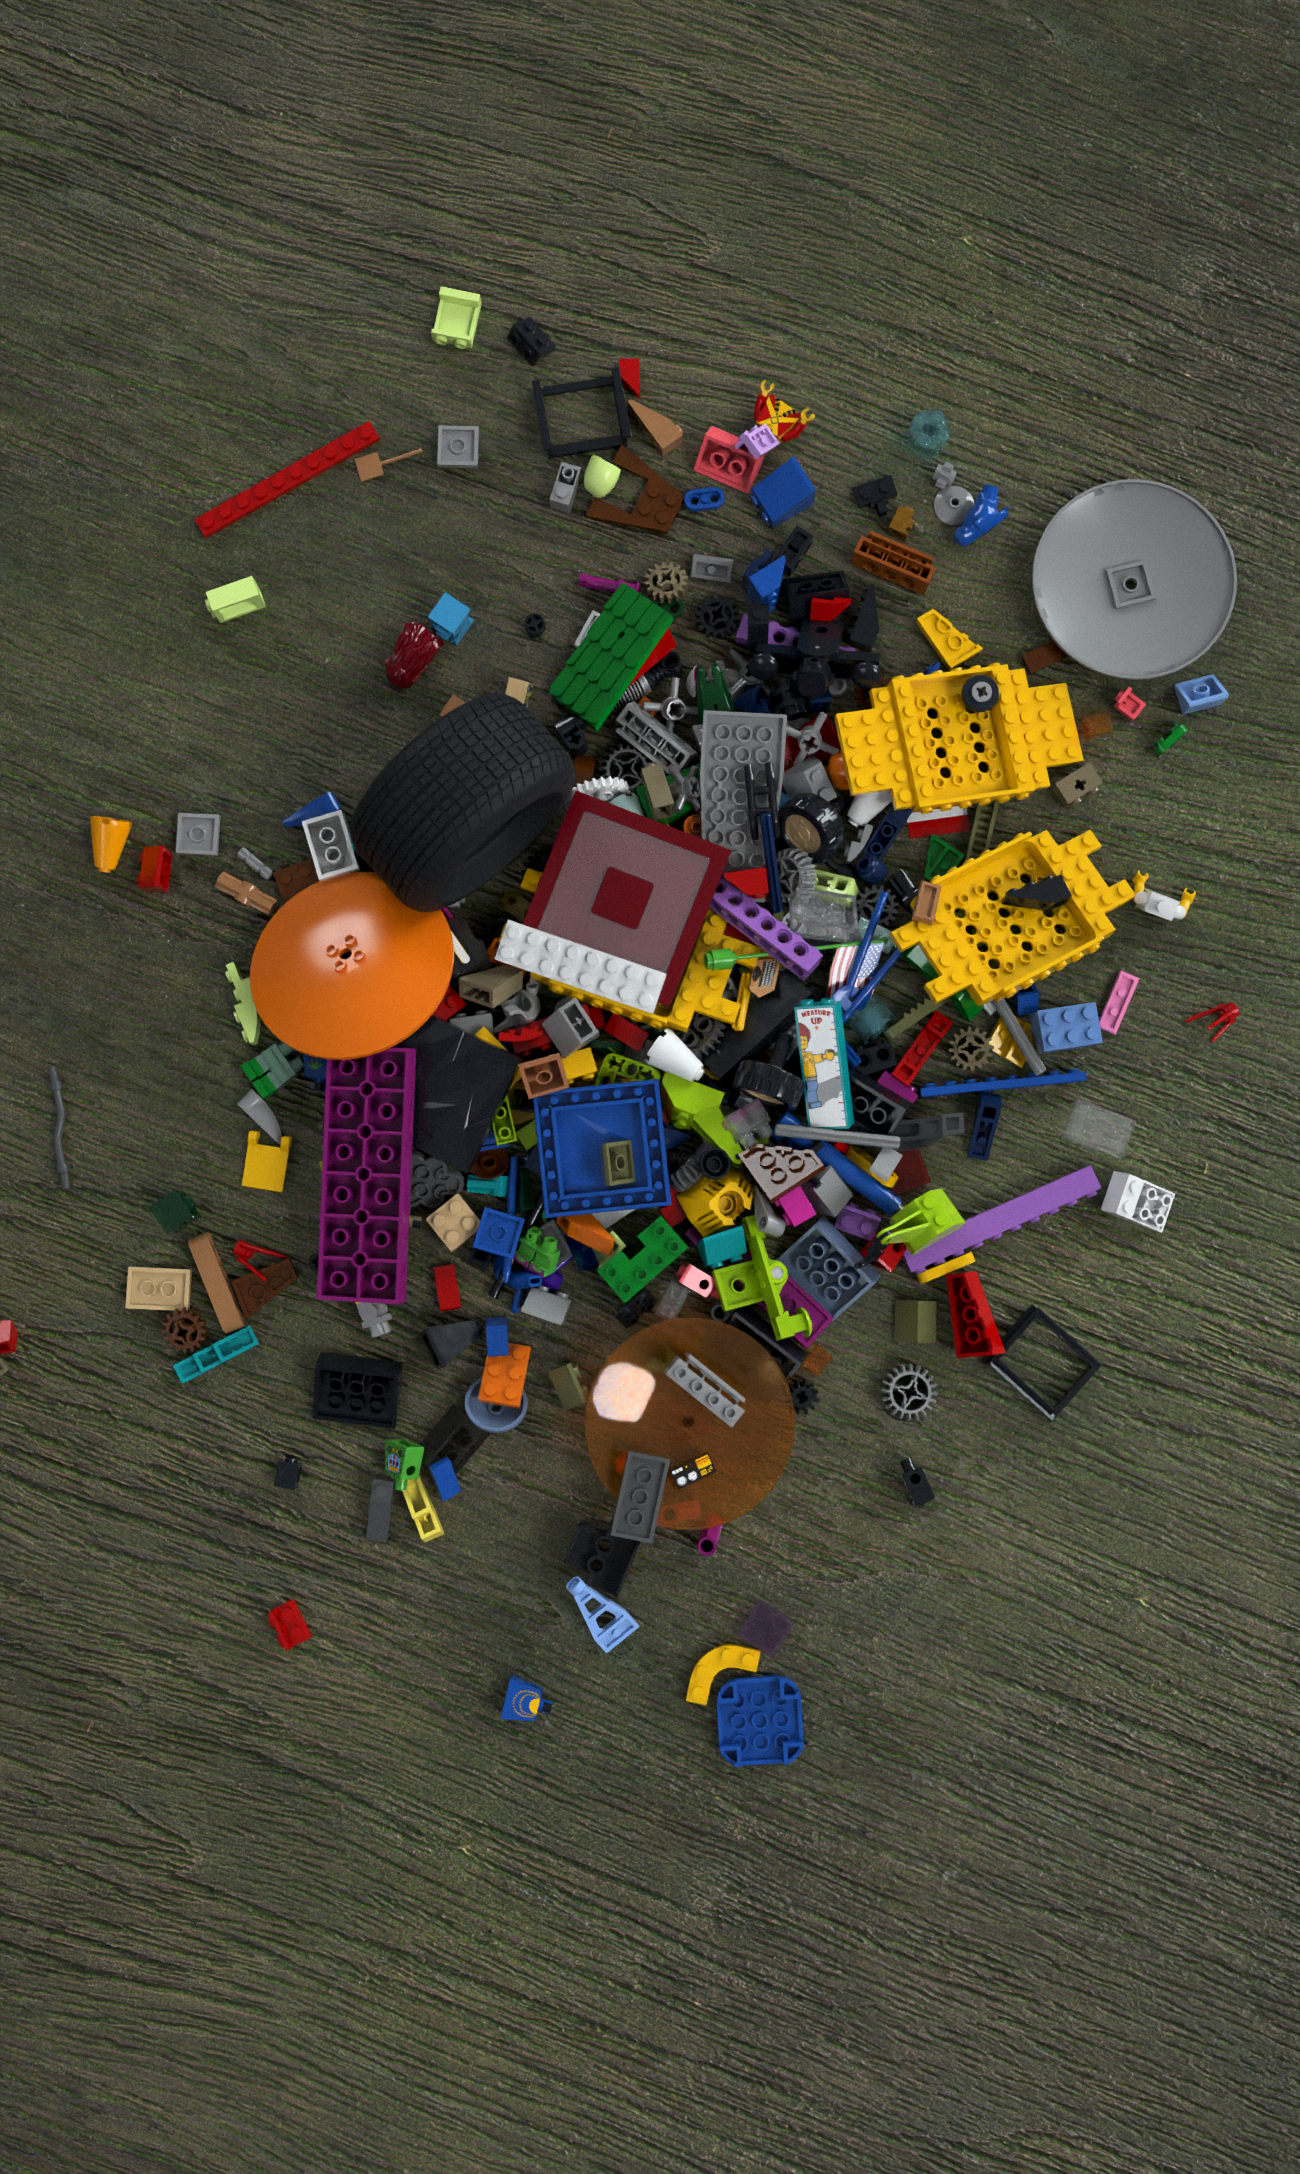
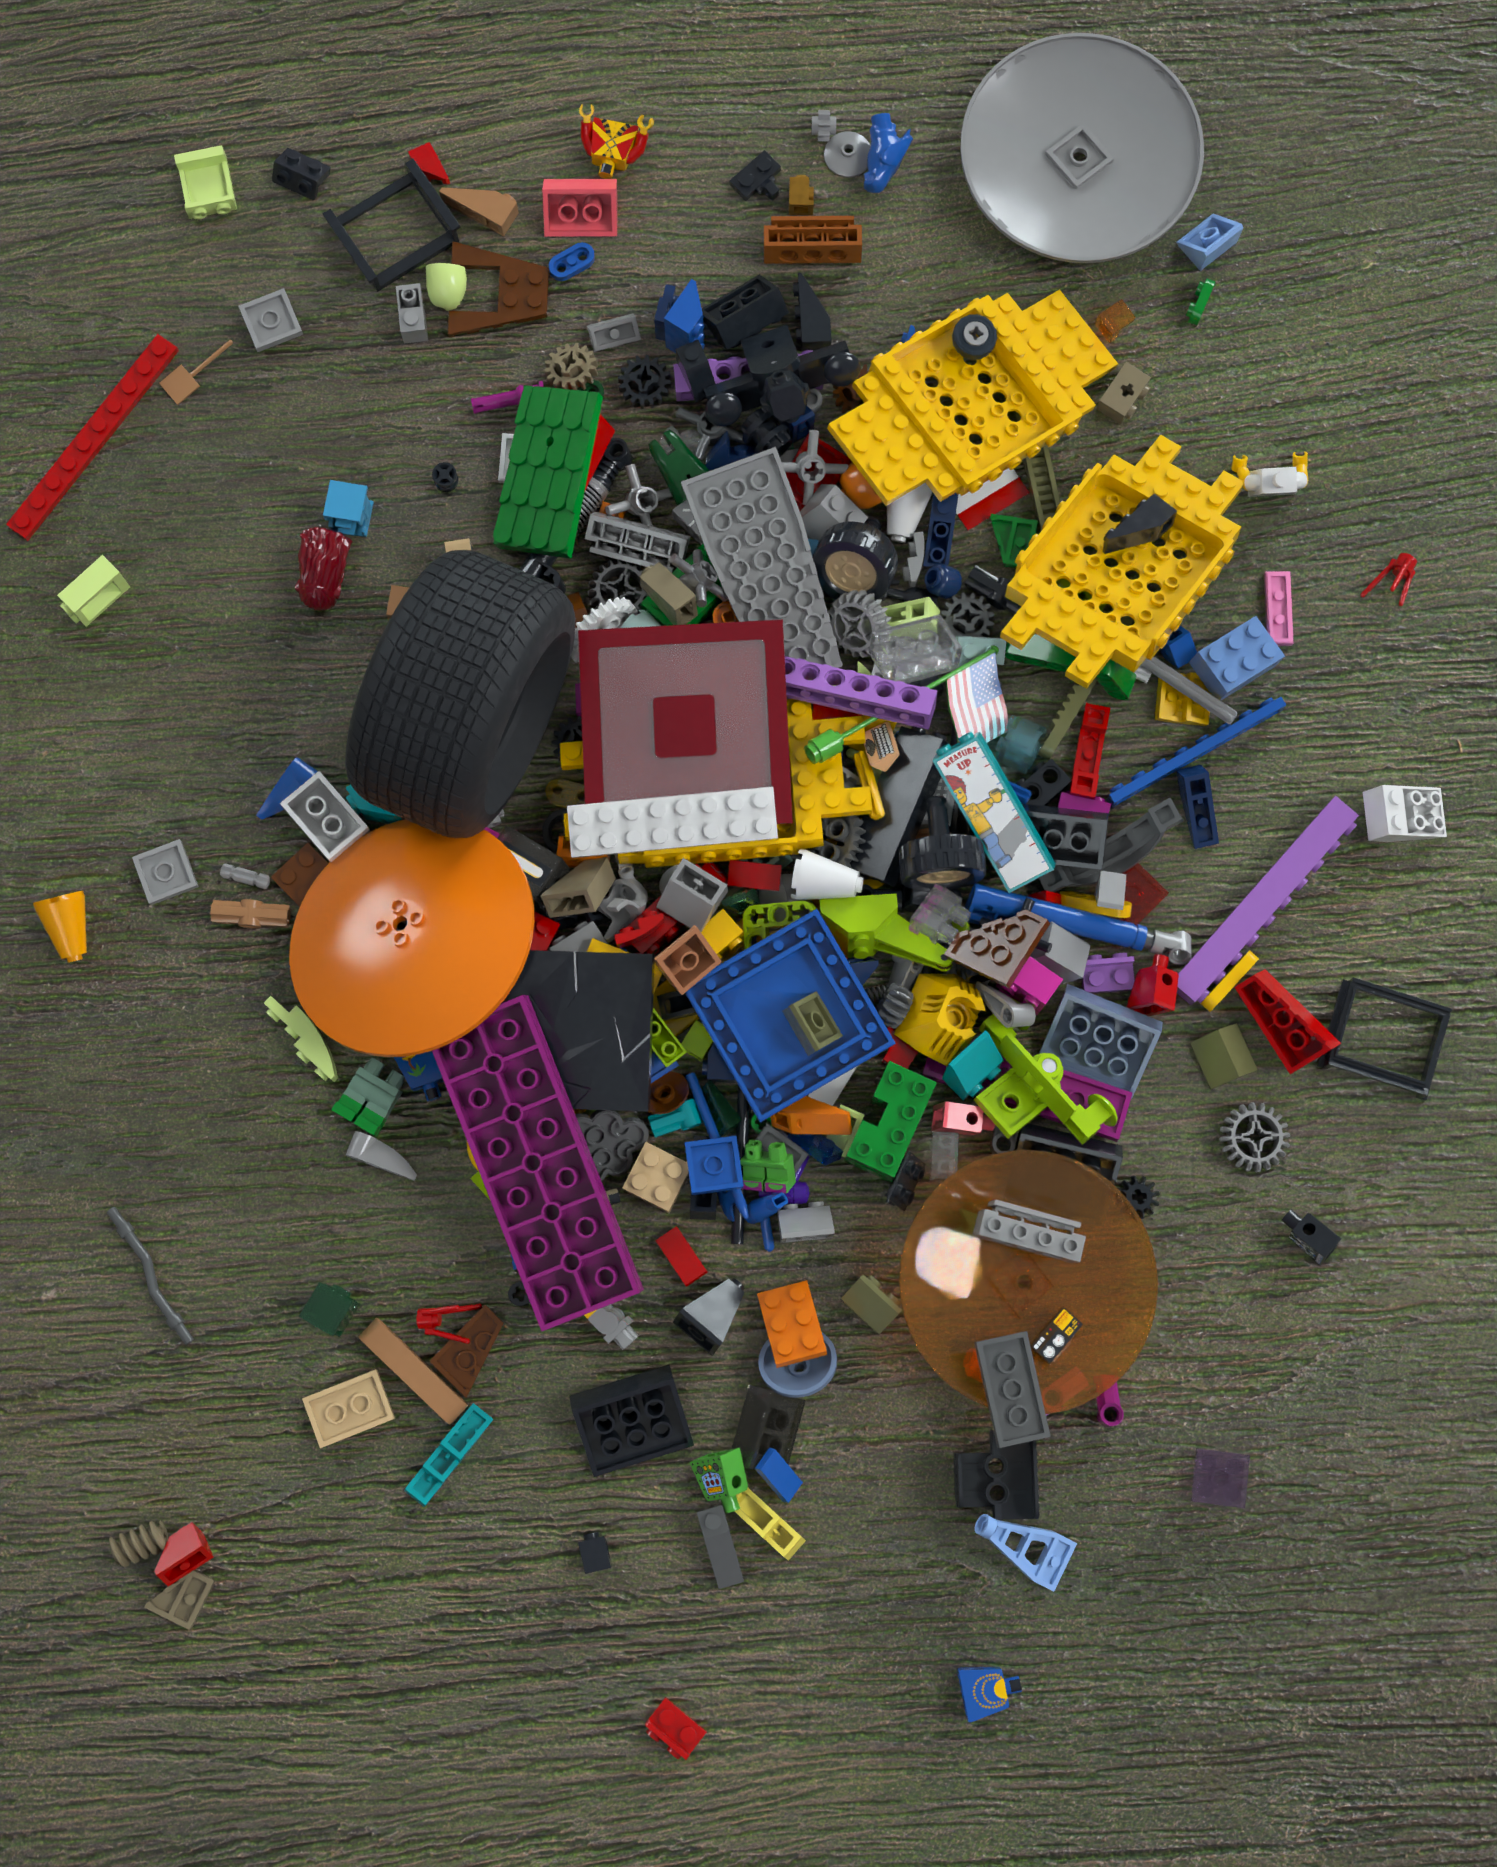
camera: 30 degrees left, 5 degrees down
red slope [137,846,173,894] -> none
reddish brown gear [161,1307,208,1353] -> none
yellow flag [241,1130,293,1192] -> none
blue slope [485,1317,509,1357] -> none
white sticker [686,665,697,697] -> none
yellow plate [686,1644,761,1705] -> none
black helmet [699,1147,731,1180] -> none
blue tile [717,1675,804,1767] -> none
red slope [724,867,769,899] -> none
lavender bracket [734,423,780,459] -> none
black piece [744,762,780,840] -> none
blue slope [750,456,816,529] -> none
dark blue axle [760,813,783,913] -> none
black brick [774,525,814,577] -> none
light grey axle [775,1124,900,1149] -> none
clear orange panel [803,1344,833,1377] -> none
red slope [810,597,852,621] -> none
blue piece [831,948,907,1024] -> none
blue piece [841,890,889,1011] -> none
lime slope [854,1189,966,1269] -> none
clear light blue brick [907,410,951,458] -> none
medium nougat tile [911,880,942,926] -> none
yellow wing [915,609,983,671] -> none
dark tan gear [949,1026,994,1071] -> none
reddish brown tile [1021,641,1069,675] -> none
clear brick [1059,1098,1136,1160] -> none
coral bracket [1114,687,1146,722] -> none

